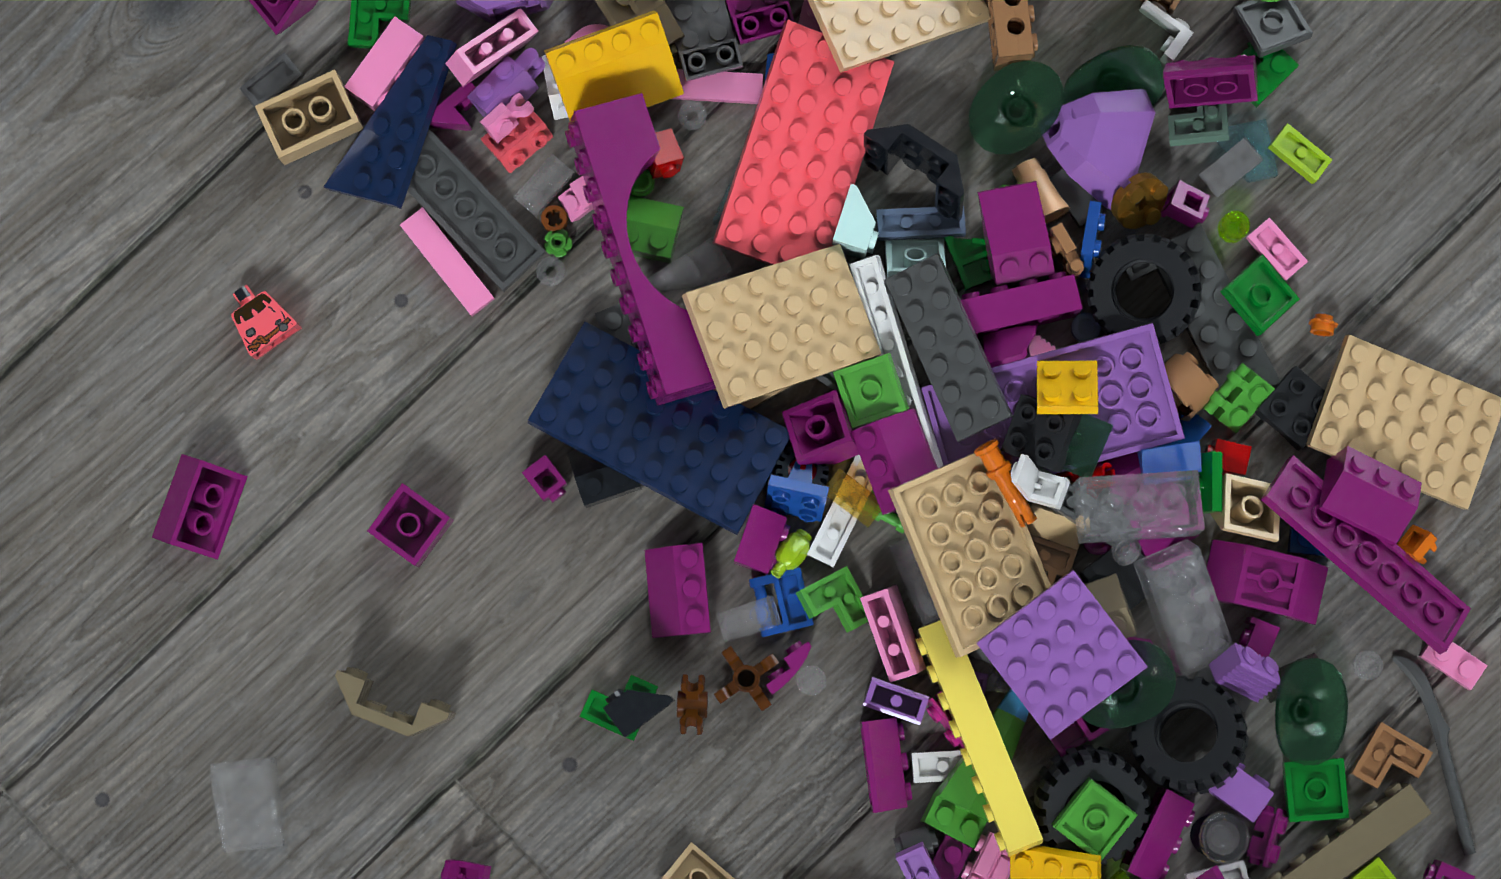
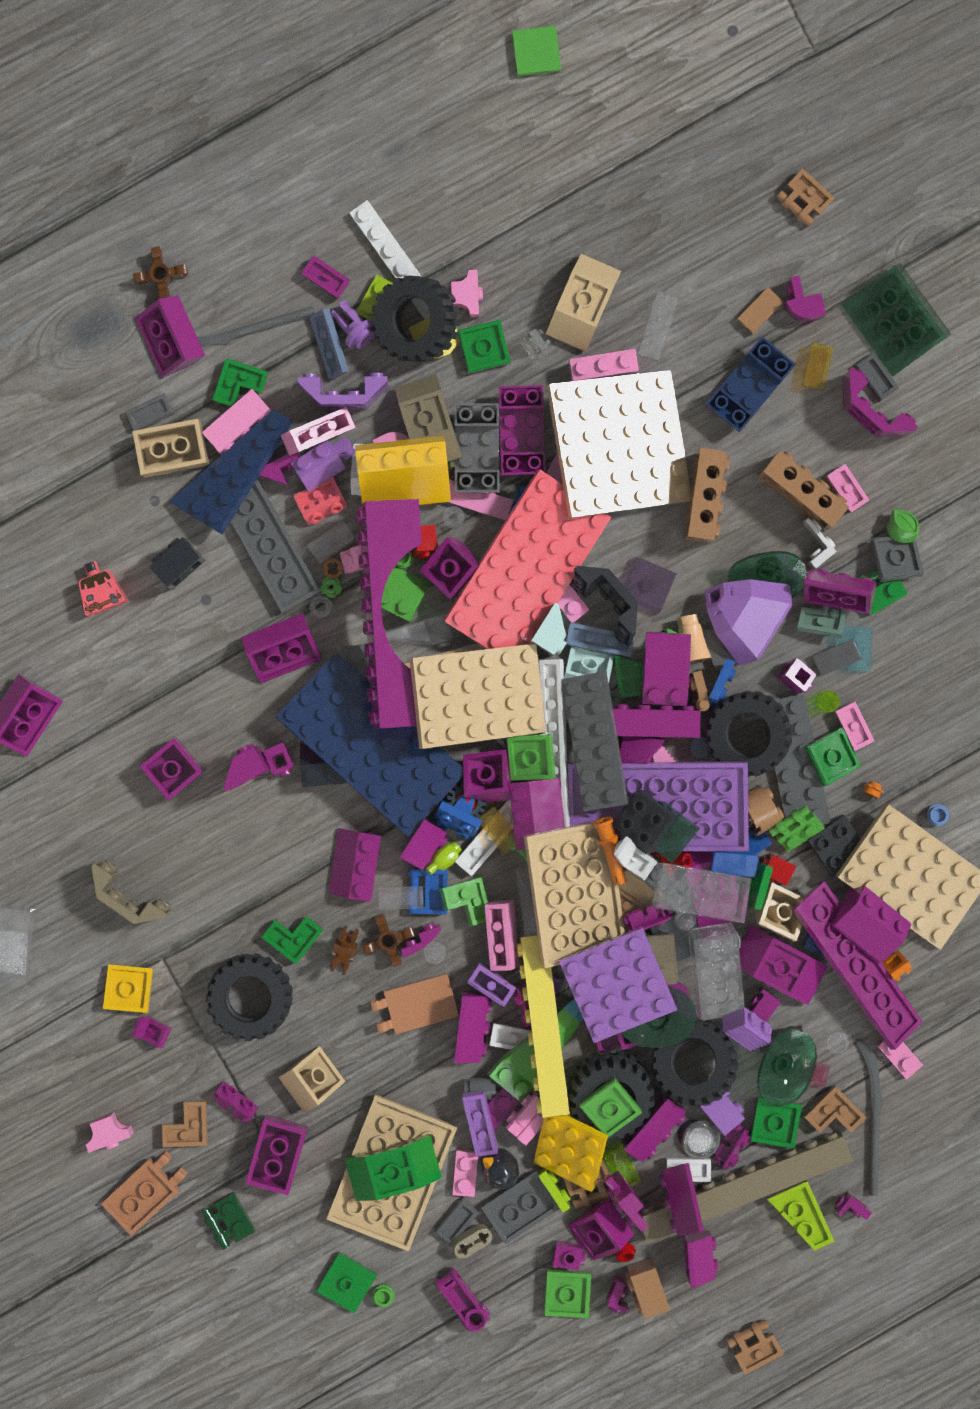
camera: 10 degrees right, 5 degrees up
bright pink tile [400,207,495,317] -> none
bright pink plate [480,93,534,143] -> none
black slope [603,689,675,737] -> none
clear green hat [968,61,1064,155] -> none
yellow plate [1037,361,1098,414] -> none
pearl gold plate [1111,172,1168,229] -> none
lime plate [1267,123,1332,184] -> none
none -> yellow plate [103,964,153,1013]
none -> black brick [149,537,206,589]
none -> black tyre [206,953,293,1041]
none -> magenta slope [223,744,271,792]
none -> magenta slope [241,613,322,683]
none -> nougat tile [370,973,459,1034]
none -> magenta slope [420,537,479,600]
none -> bright pink plate [557,585,589,623]
none -> magenta hinge [623,900,672,932]
none -> clear purple plate [624,556,677,614]
none -> clear pink tile [802,1060,830,1087]
none -> medium blue plate [926,804,949,826]

